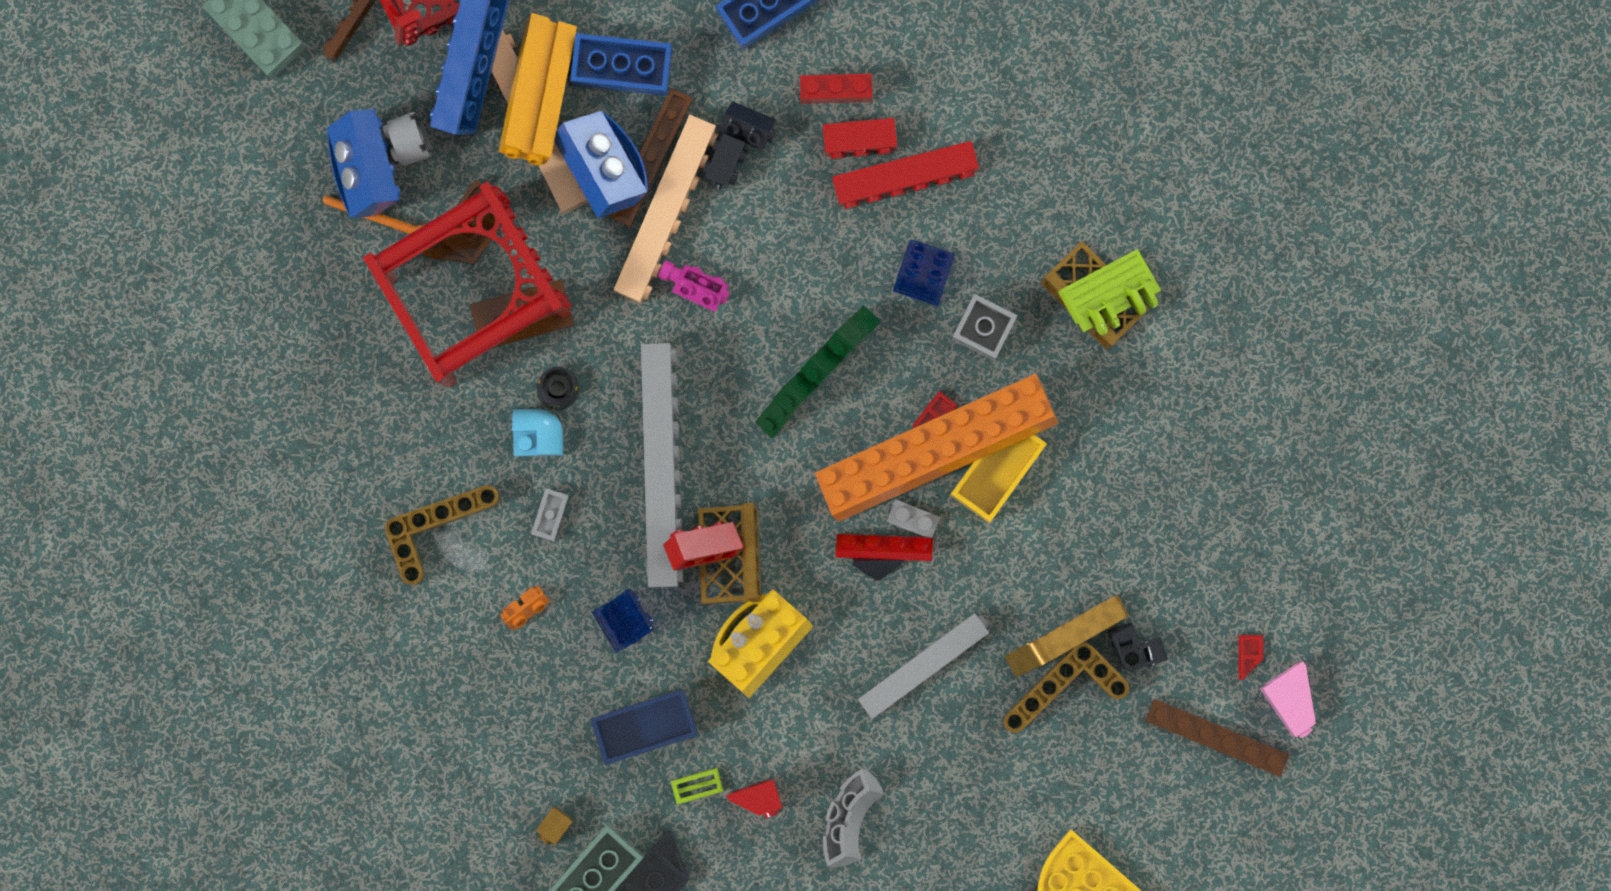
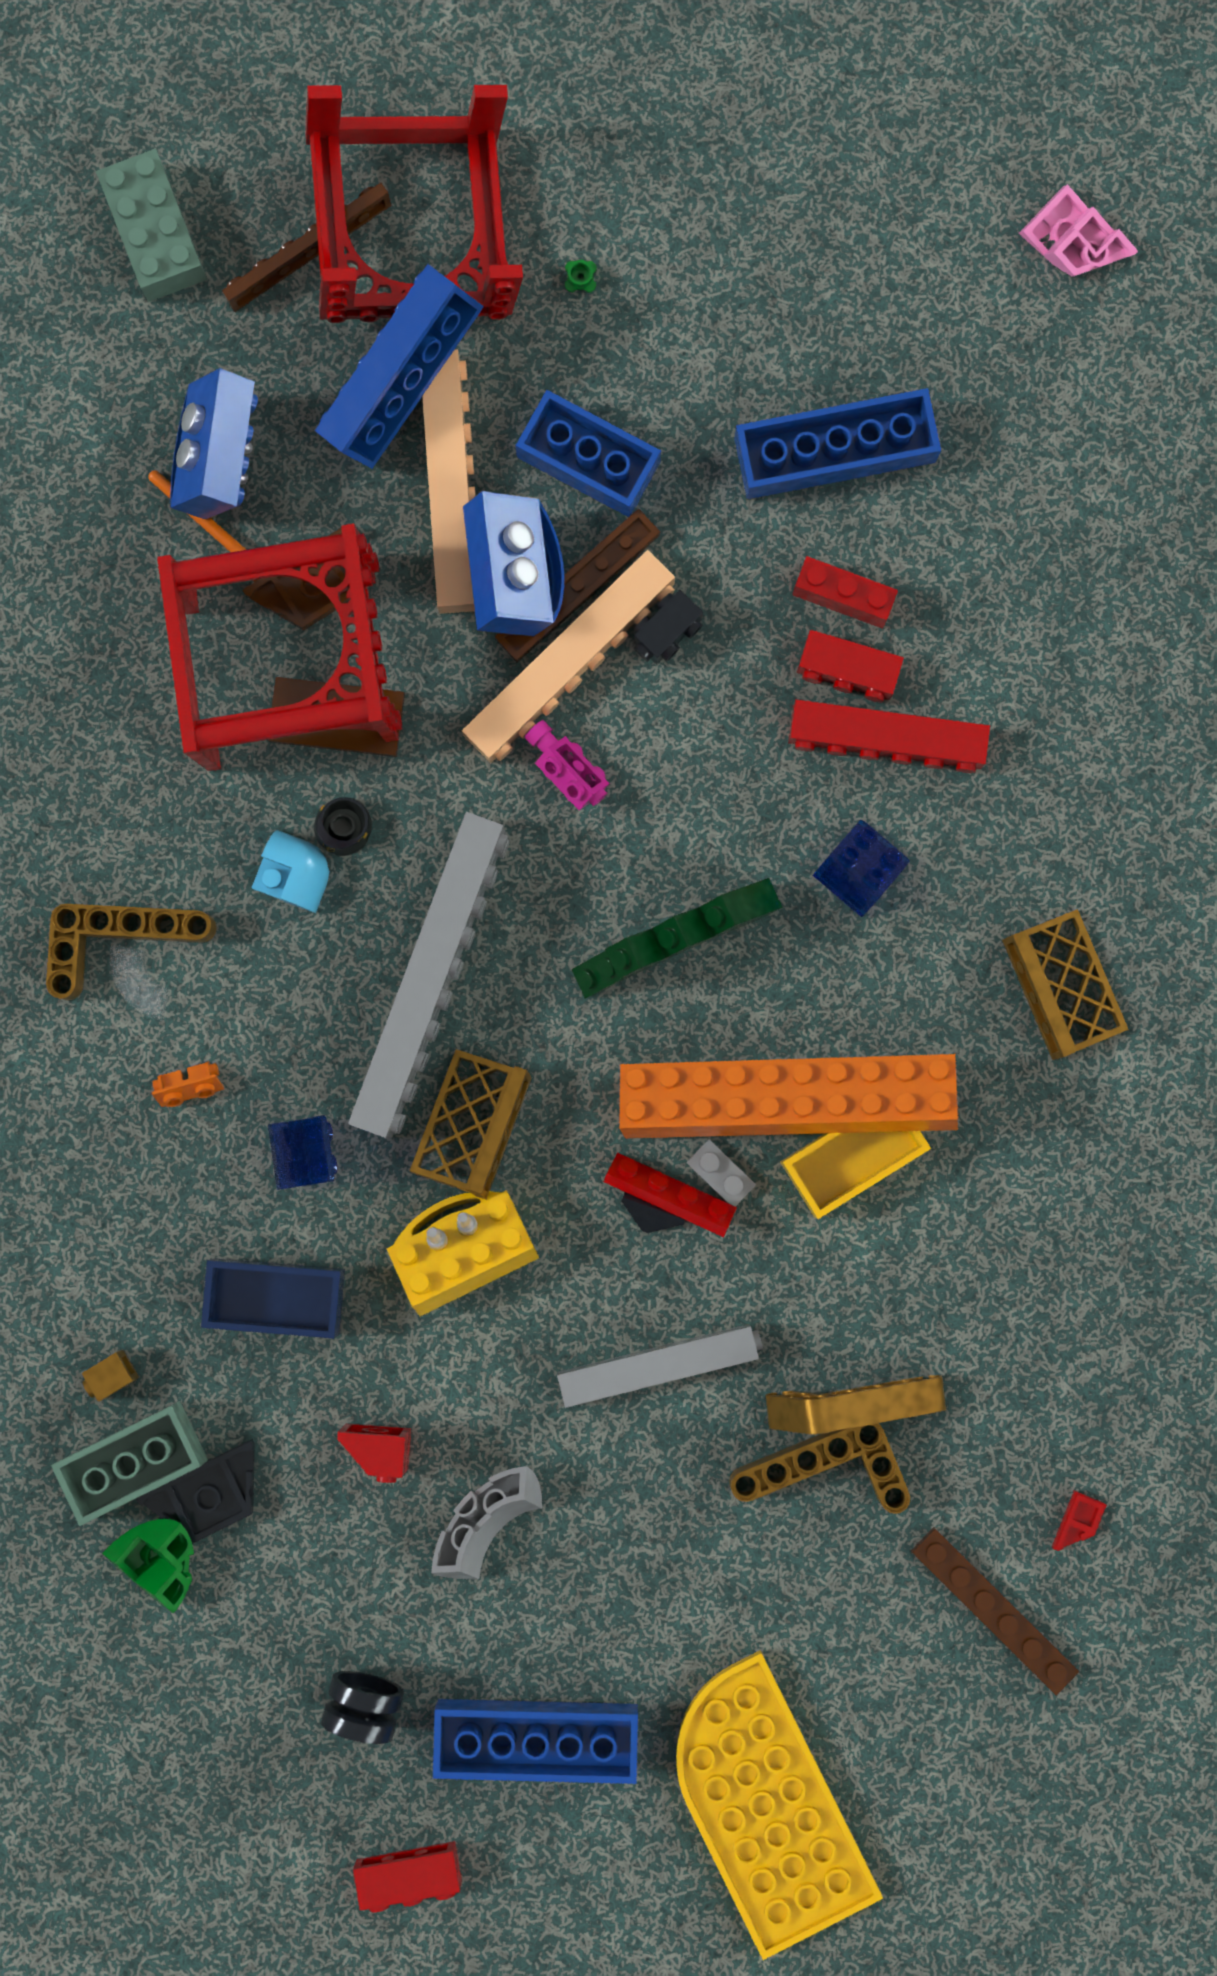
camera: 25 degrees right, 0 degrees up
light grey brick [383,111,432,166] -> none
light orange brick [498,13,577,166] -> none
light grey plate [531,488,569,542] -> none
brick [663,521,744,571] -> none
lime tile [670,768,724,805] -> none
black brick [719,101,777,150] -> none
red tile [912,391,958,428] -> none
light grey brick [951,294,1018,361] -> none
lime hinge [1058,249,1161,335] -> none
black piece [1108,622,1168,671] -> none
bright pink slope [1260,661,1316,738] -> none

